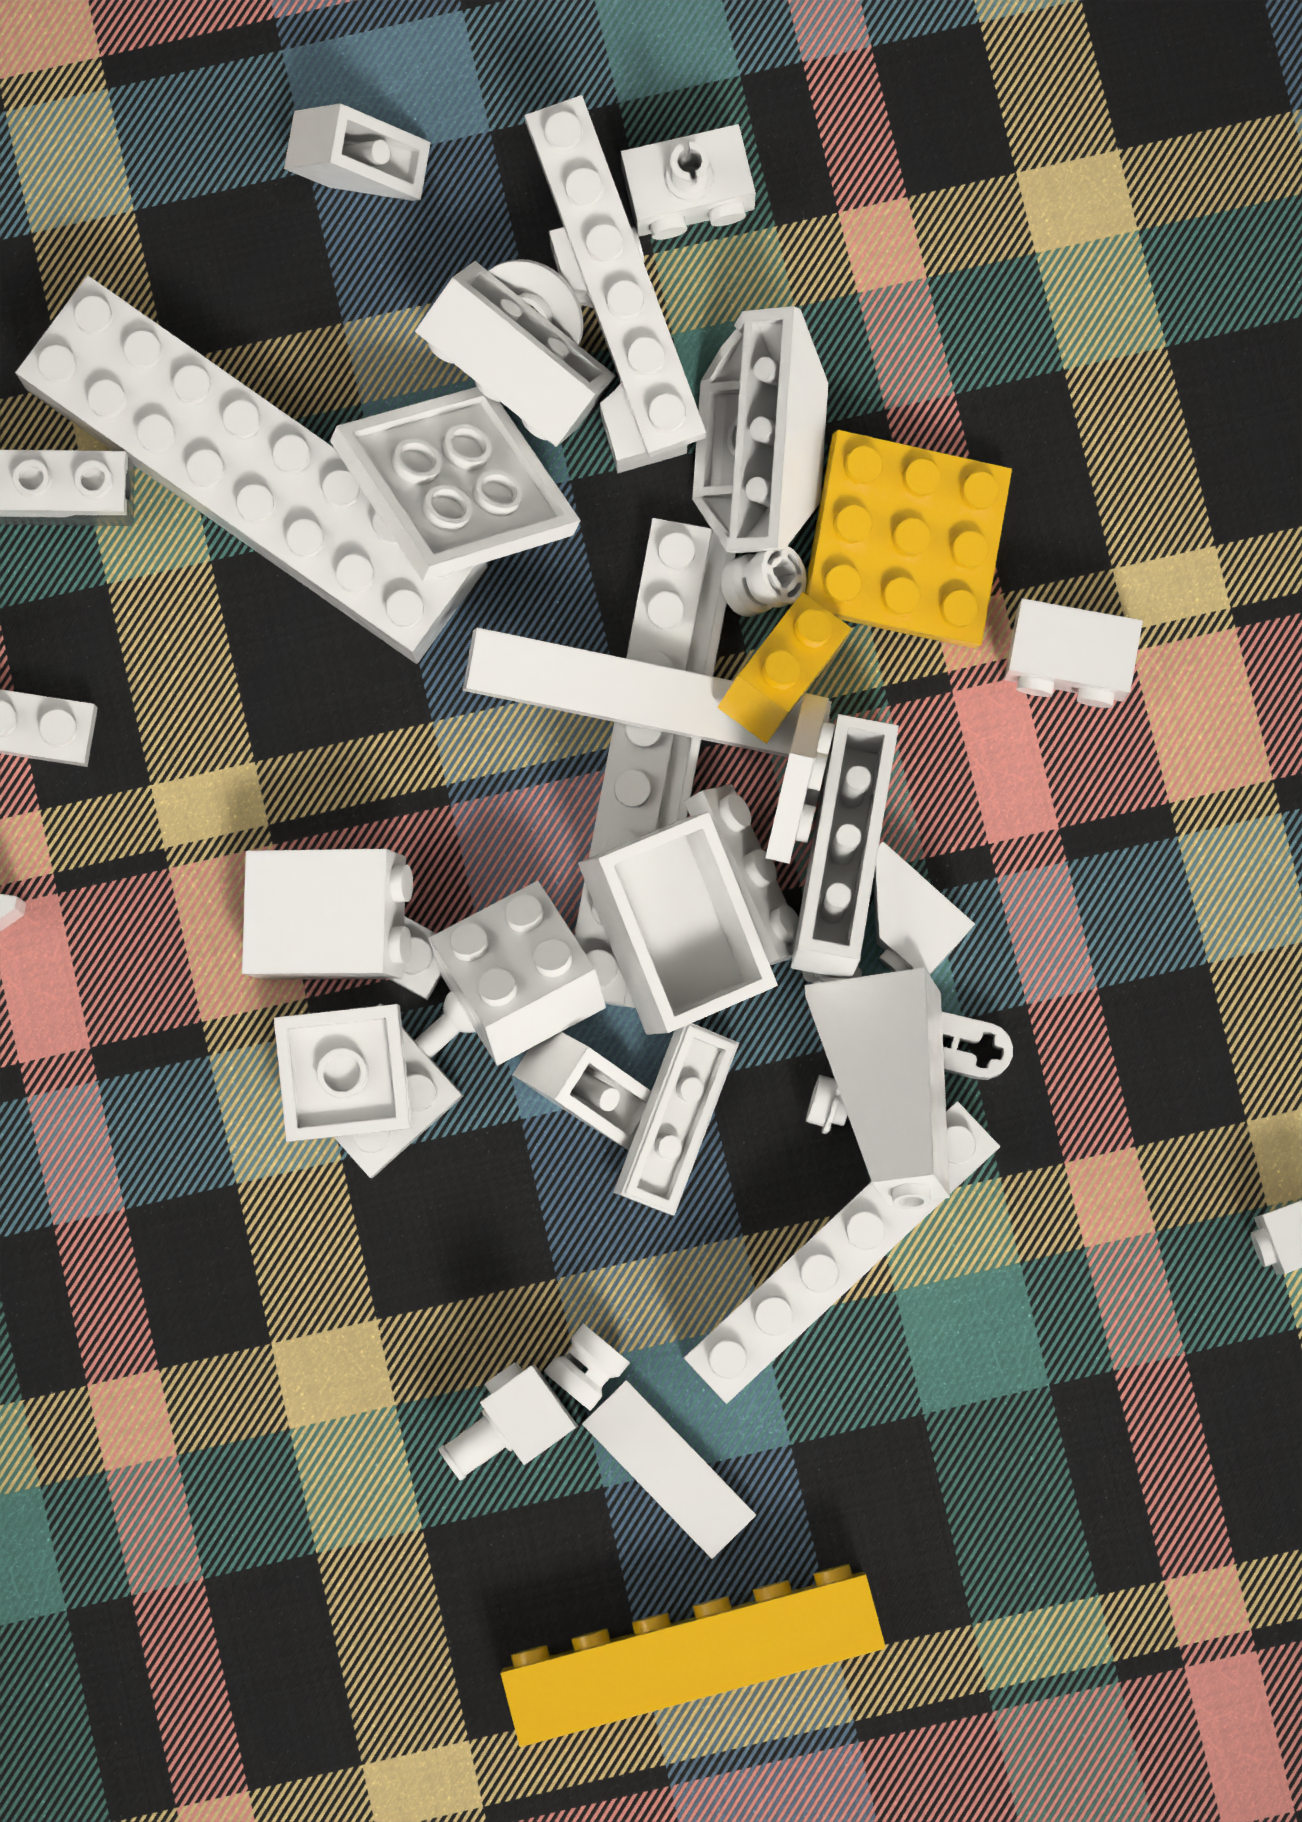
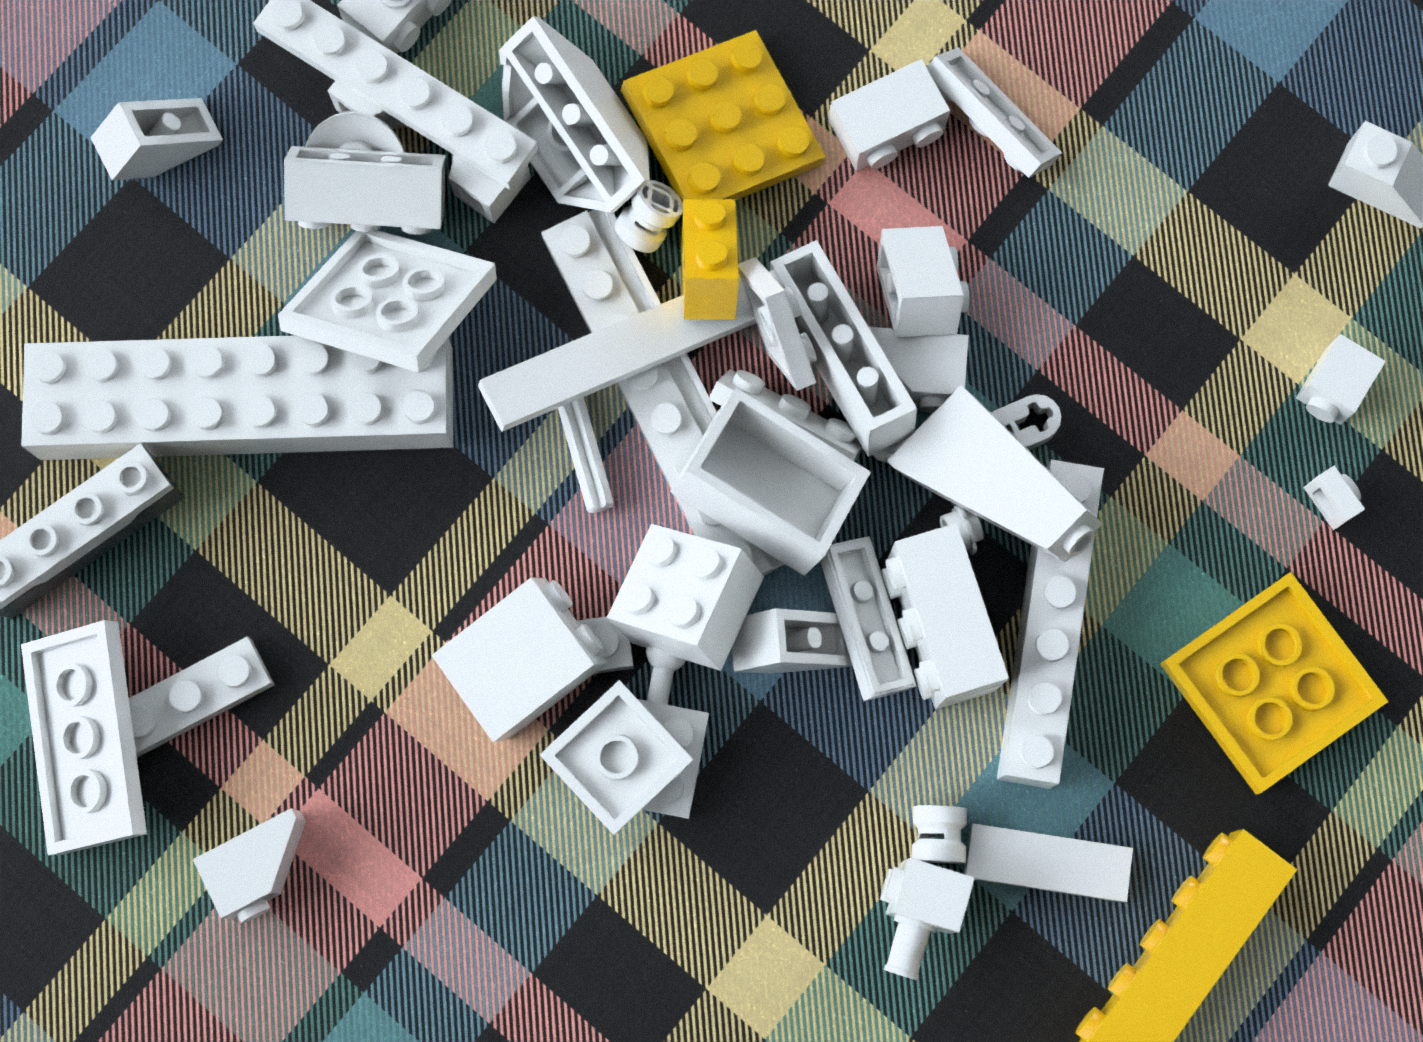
camera: 40 degrees left, 5 degrees down
none -> white axle [558,397,614,513]
none -> white brick [877,226,969,338]
none -> white brick [882,523,1009,710]
none -> white plate [927,47,1062,178]
none -> yellow plate [1160,572,1389,795]
none -> white plate [1303,465,1365,530]

